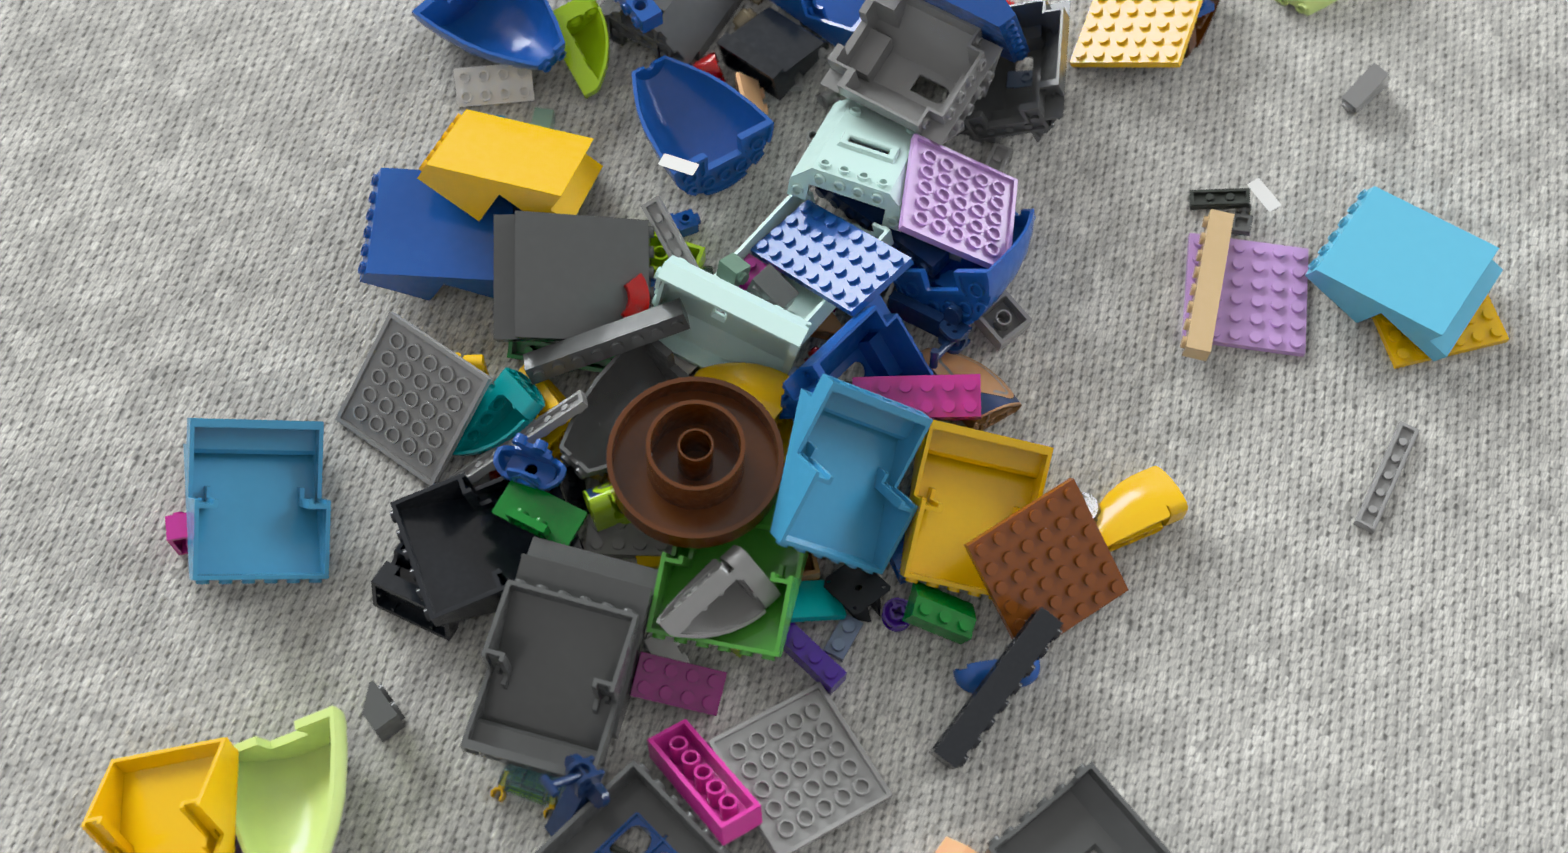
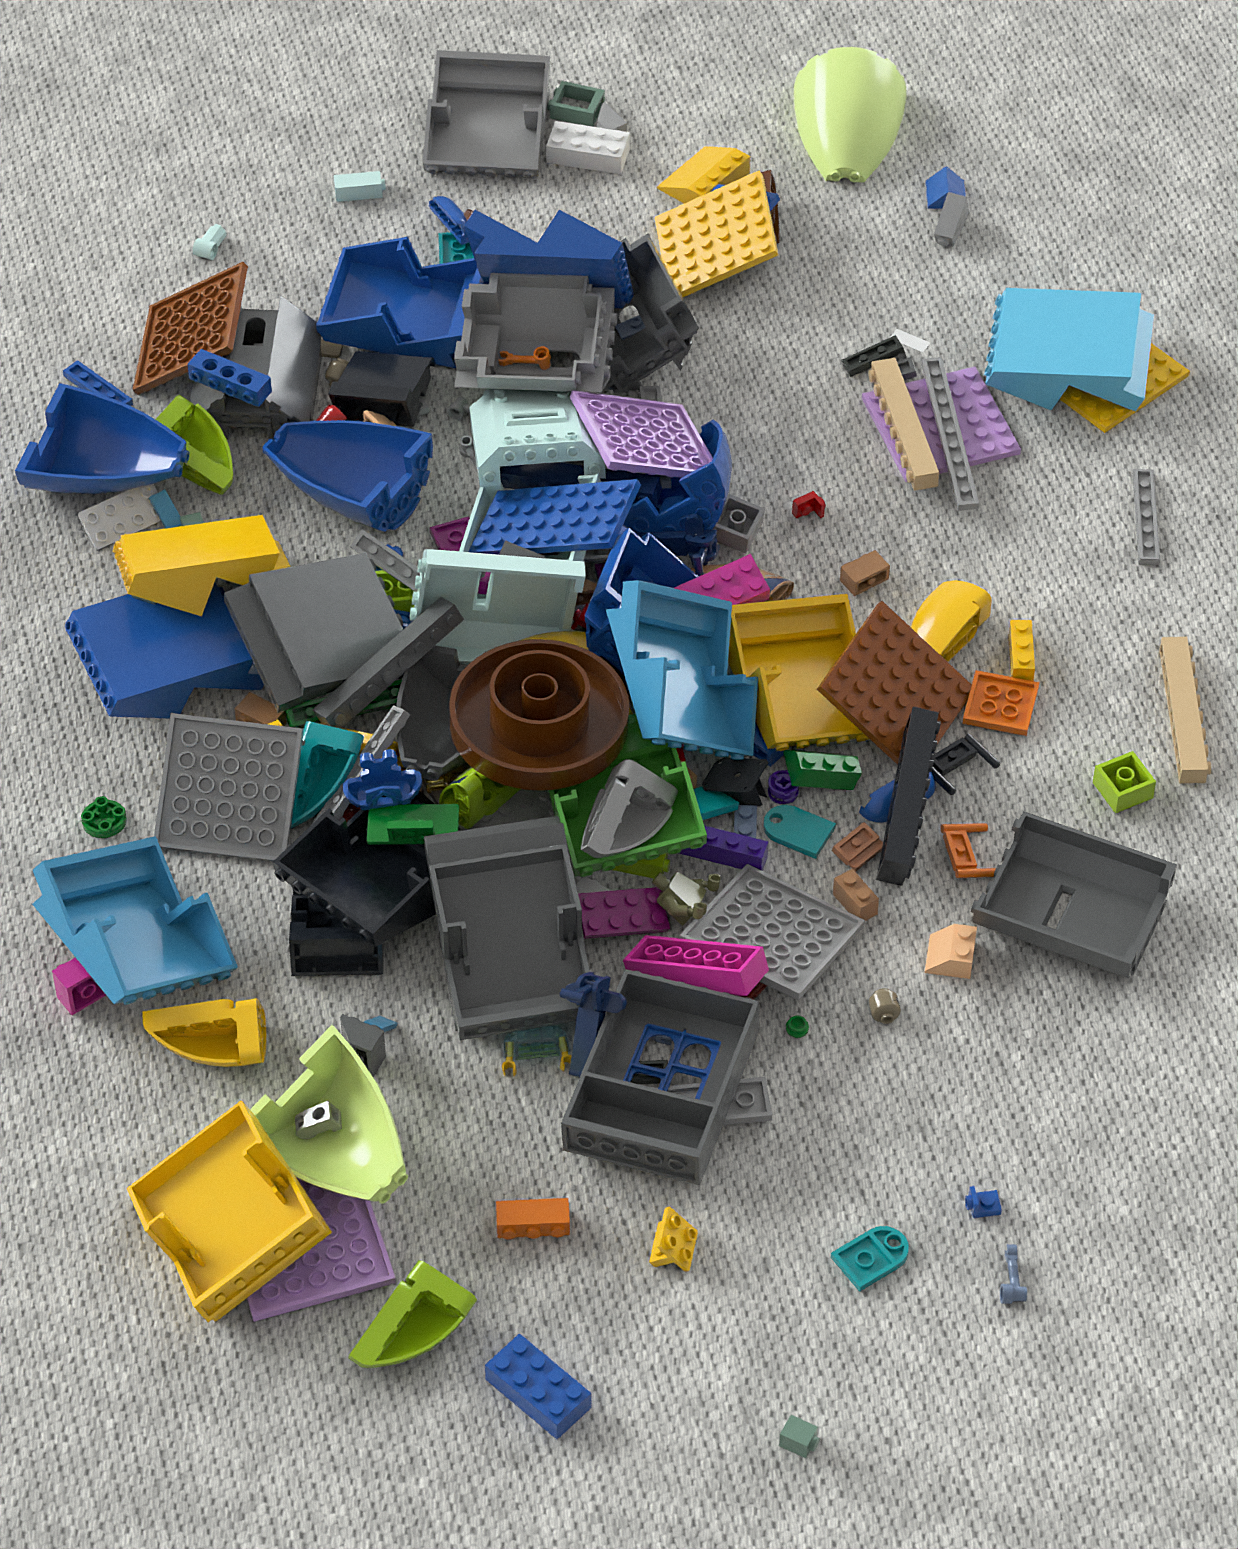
camera: 25 degrees left, 15 degrees down
red tile [621,273,650,318] -> none
white sticker [658,154,699,175] -> none
none -> green tile [81,796,127,838]
none -> yellow panel [142,998,267,1067]
none -> dark azure piece [149,489,181,529]
none -> medium nougat brick [235,692,287,726]
none -> light grey leg [295,1101,342,1139]
none -> dark azure piece [364,1016,398,1032]
none -> magenta plate [429,516,470,552]
none -> orange brick [498,346,551,370]
none -> olive torso [652,872,721,926]
none -> teal tile [764,805,836,859]
none -> red bracket [792,491,826,519]
none -> nougat plate [832,822,883,872]
none -> medium nougat brick [833,869,879,921]
none -> medium nougat brick [840,550,890,596]
none -> light grey plate [921,357,979,511]
none -> slope [926,166,966,209]
none -> black plate [931,734,1000,795]
none -> orange plate [941,823,996,878]
none -> orange plate [962,670,1040,736]
none -> yellow brick [1008,620,1035,681]
none -> lime brick [1093,751,1156,814]
none -> tan brick [1159,637,1211,784]

